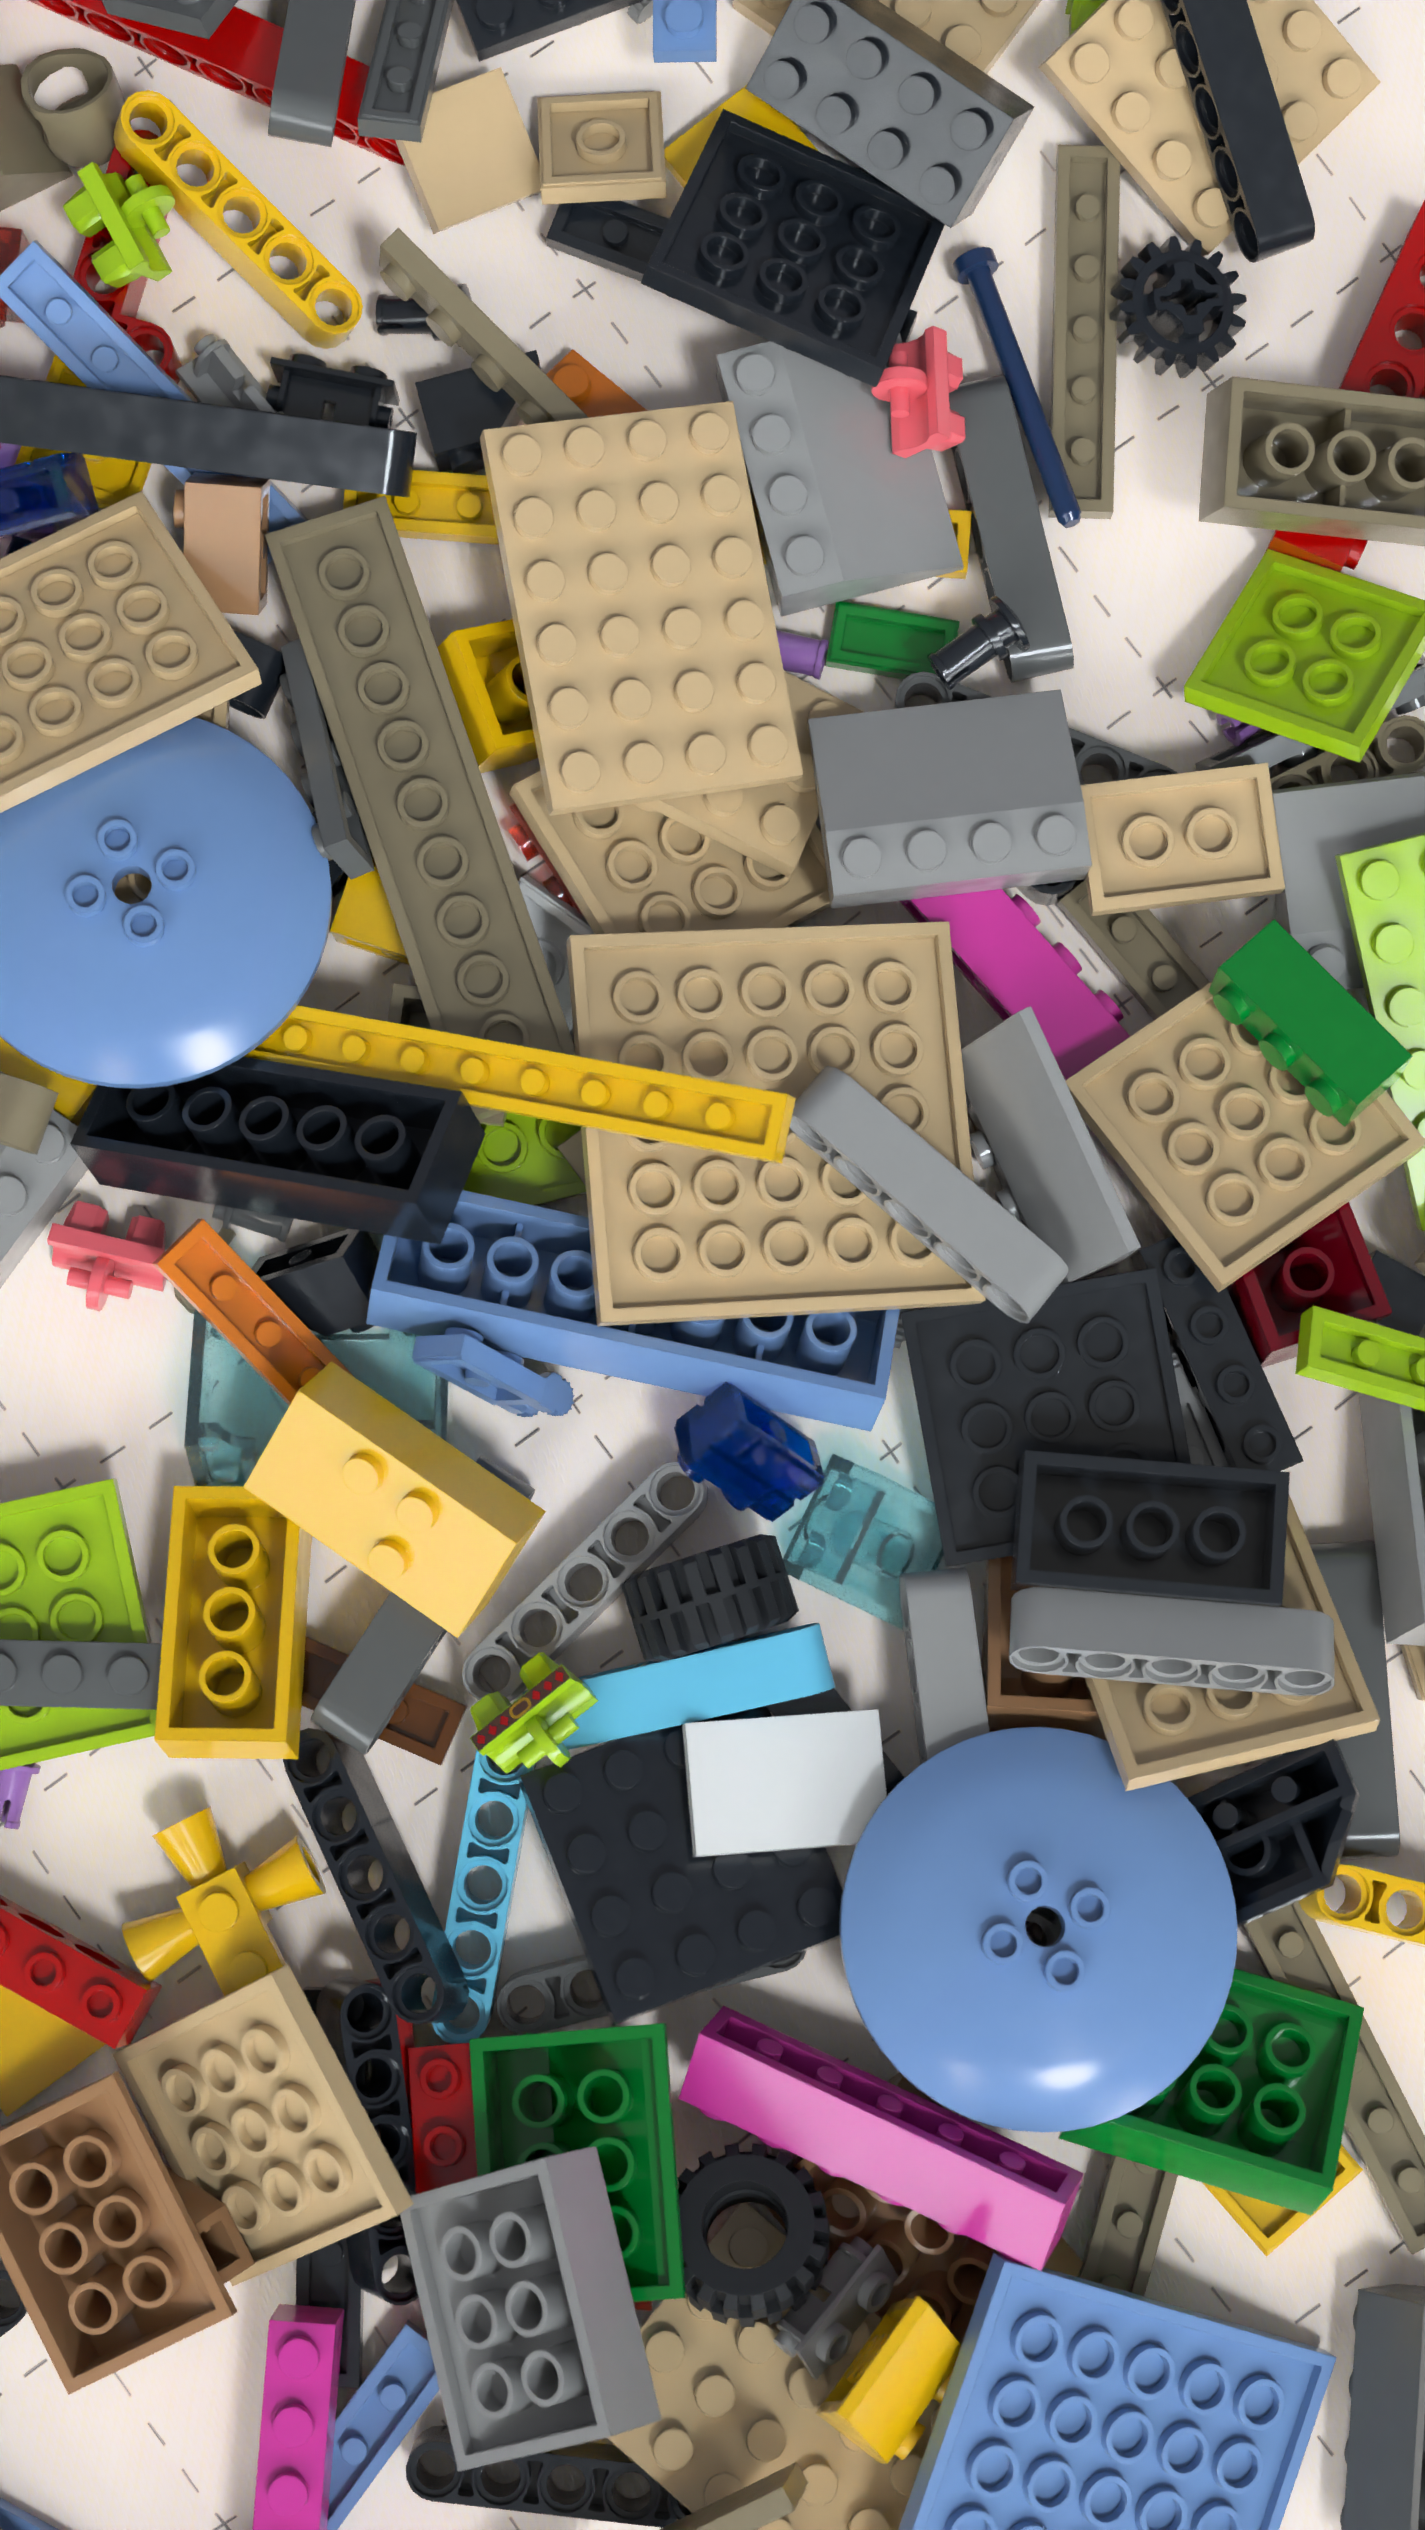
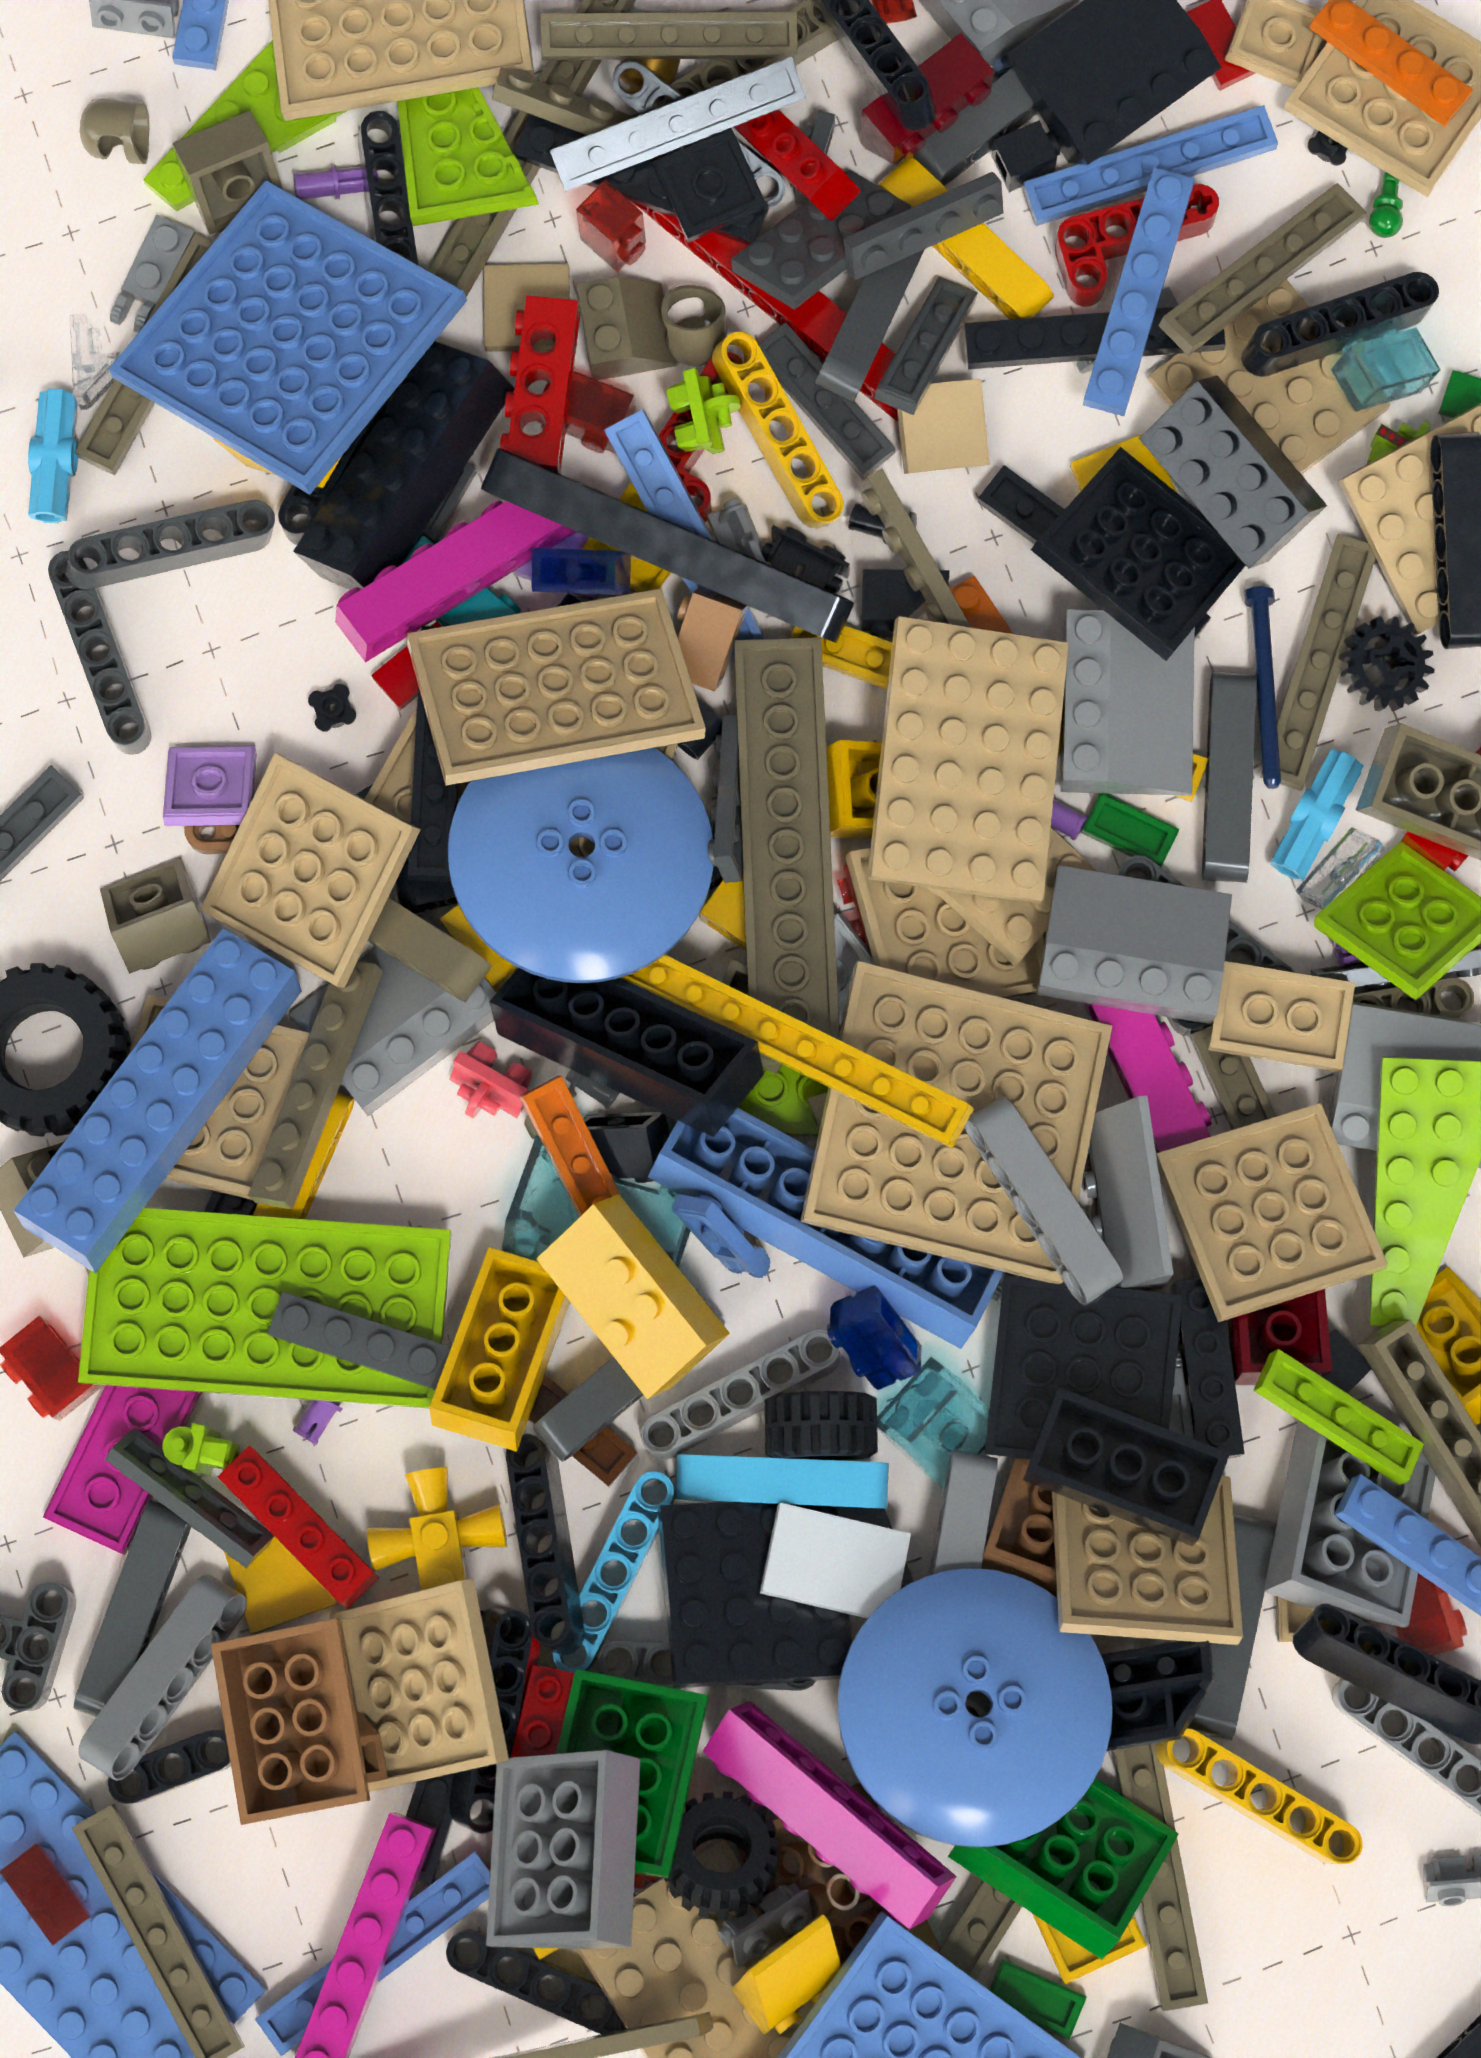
camera: 20 degrees right, 5 degrees down
lime hips [470,1652,598,1774] -> none
tan tile [537,91,667,205] -> none
coral hips [871,326,966,459] -> none
black pin [927,595,1030,690] -> none
light grey beam [1009,1587,1335,1696] -> none
green brick [1209,919,1413,1127] -> none
none -> dark grey plate [758,322,896,480]
none -> green tile [989,1959,1087,2040]
none -> medium azure piece [1270,749,1364,882]
none -> clear plate [1295,827,1385,909]

